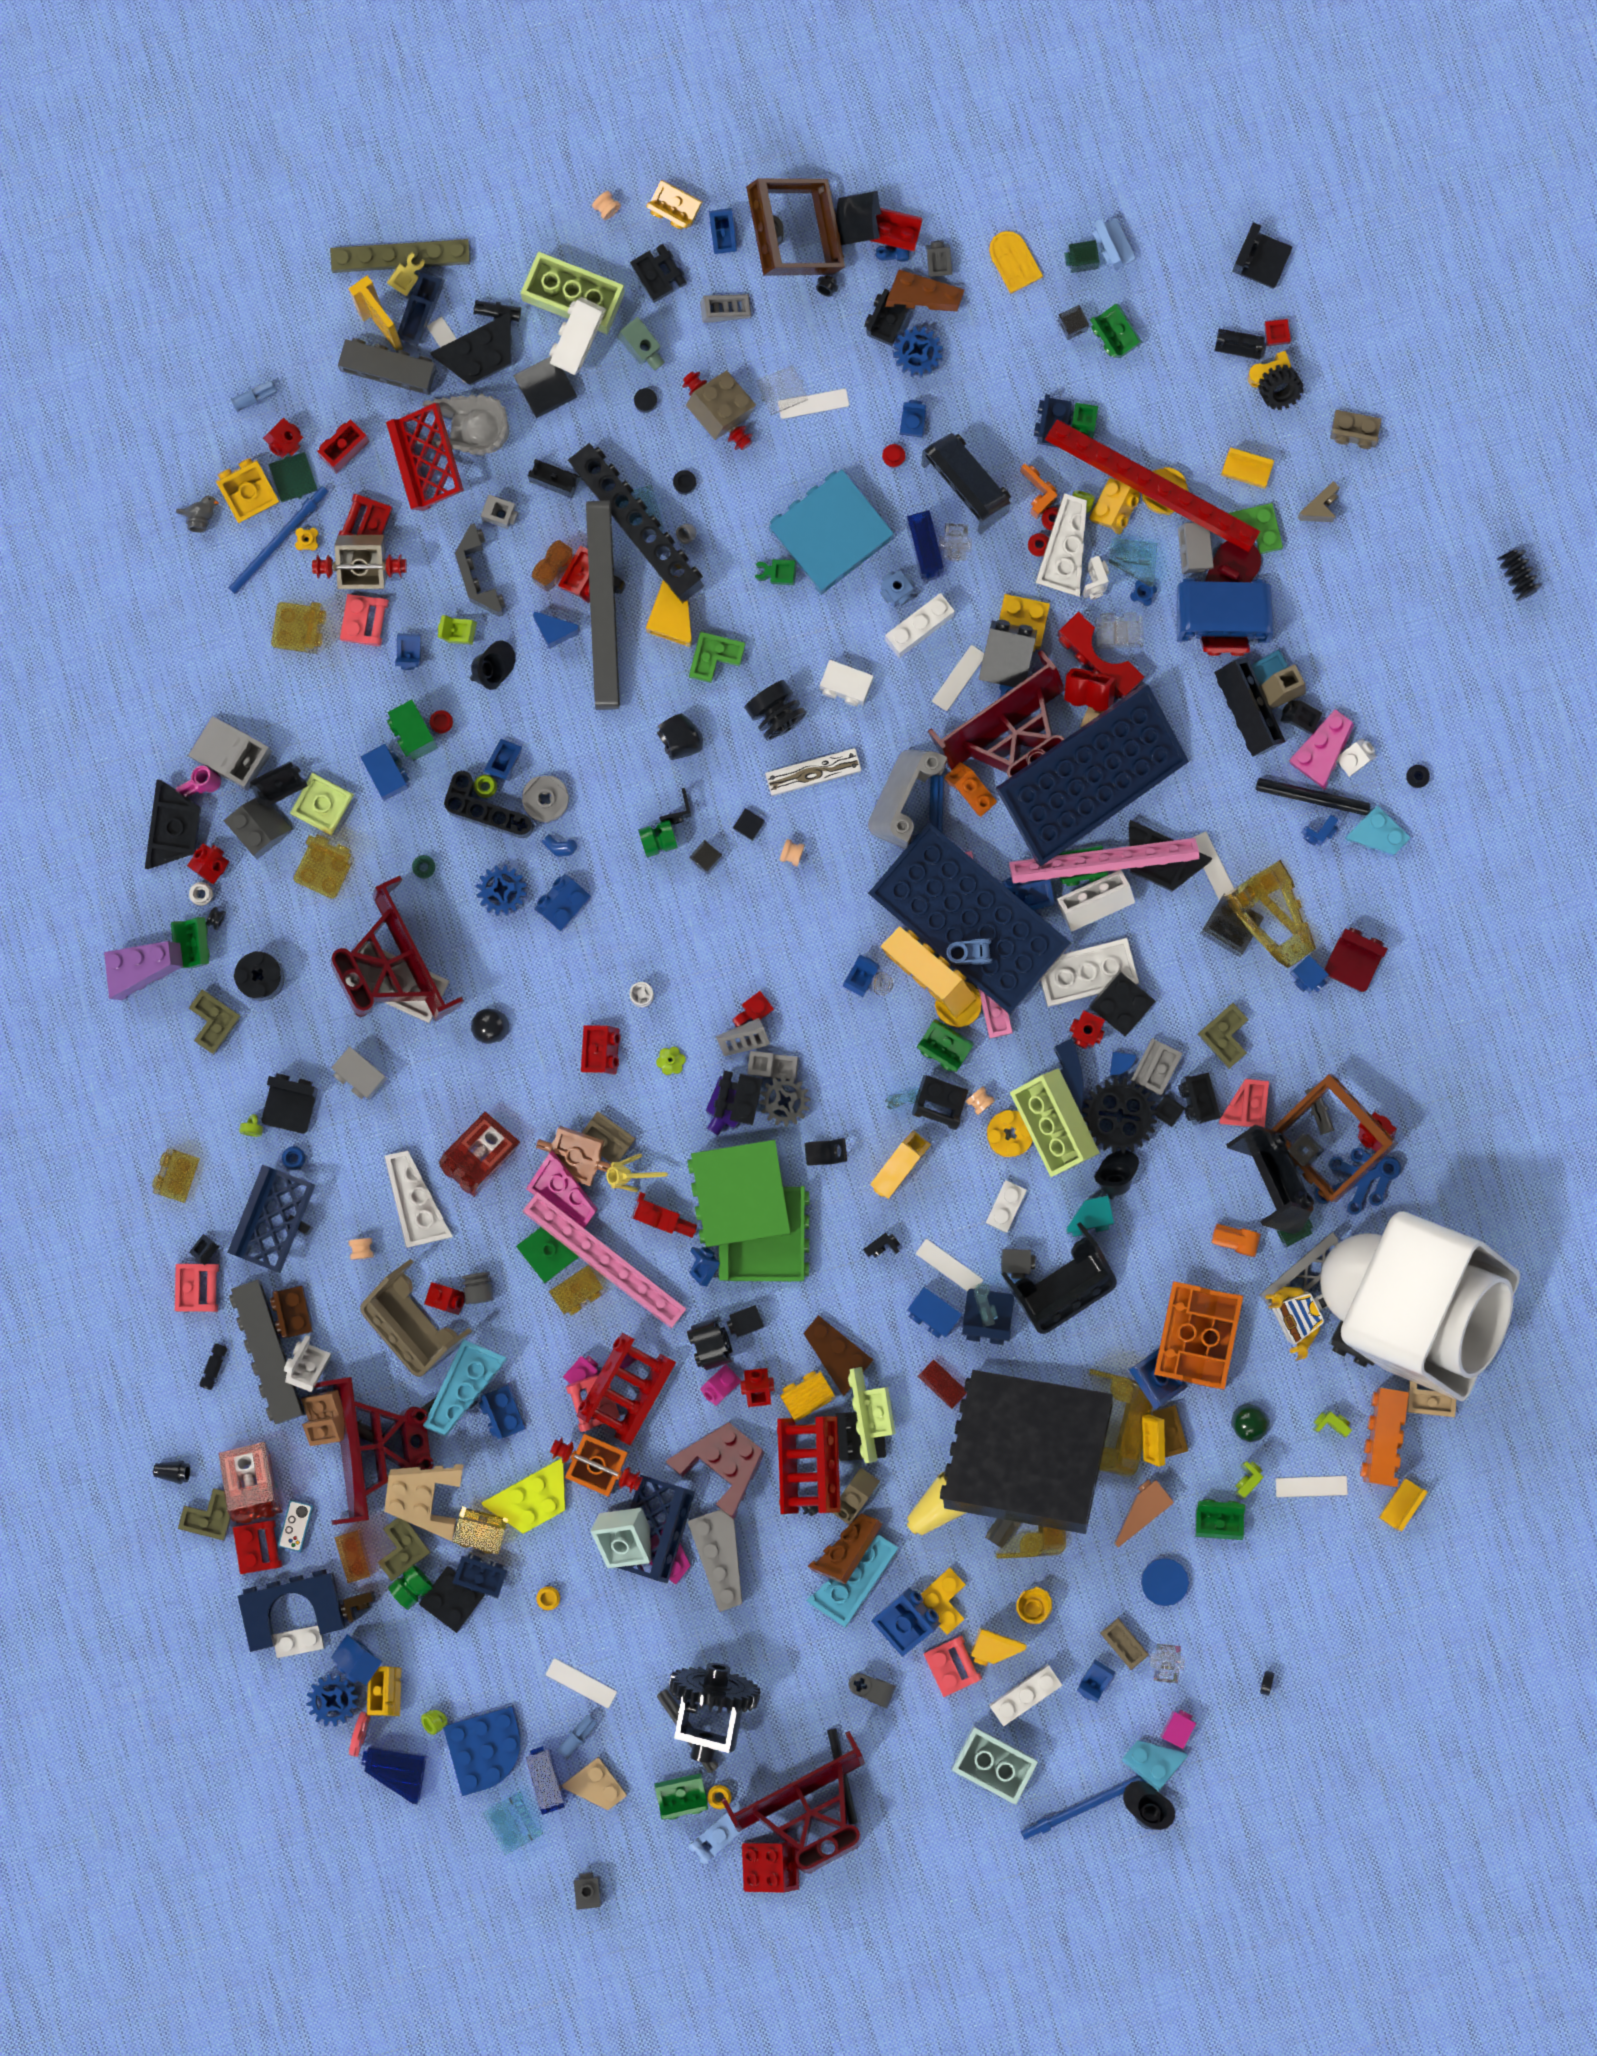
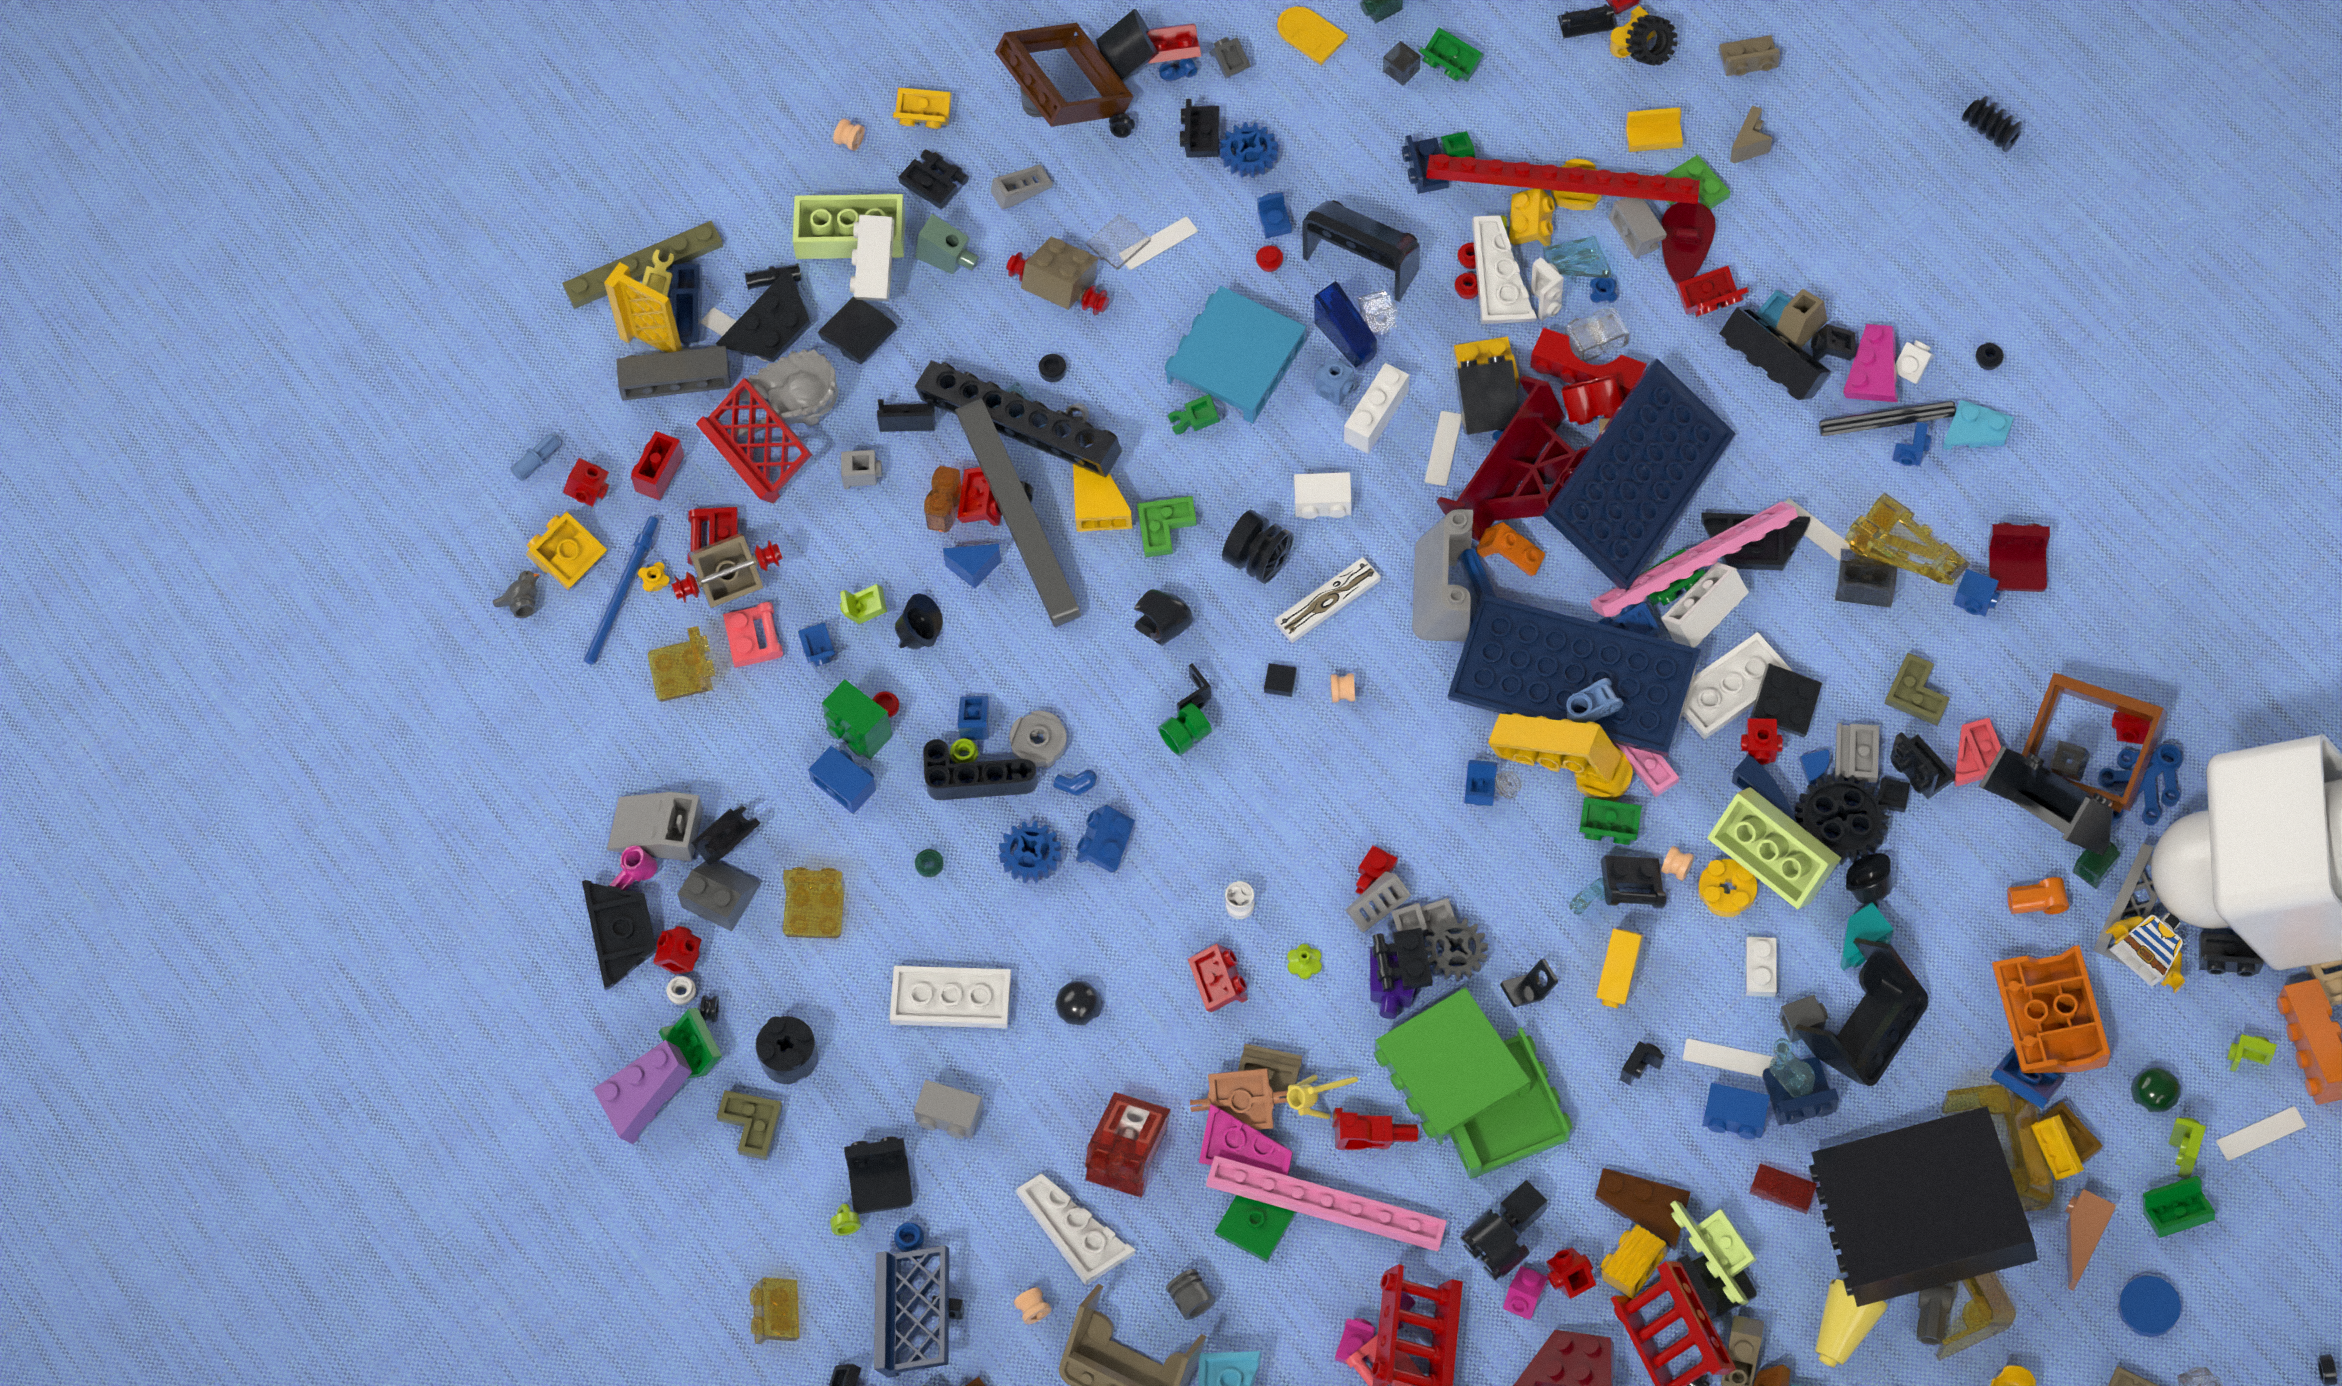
camera: 20 degrees left, 20 degrees down
clear green piece [269,452,318,503] -> none
yellowish green plate [290,773,354,836] -> none
dark red piece [331,876,464,1021] -> none
red bracket [424,1282,465,1315] -> none
dark grey slope [455,523,506,617] -> none
clear yellow bracket [549,1265,604,1316] -> none
black tile [634,388,657,413] -> none
clear smoke piece [689,840,722,875] -> none
blue bracket [689,1247,720,1287] -> none
blue slope [709,208,737,254] -> none
dark orange wing [886,269,964,312] -> none
orange bracket [1020,463,1058,519] -> none
blue windscreen [1177,578,1273,643] -> none
dark grey pin [1305,1087,1335,1135] -> none

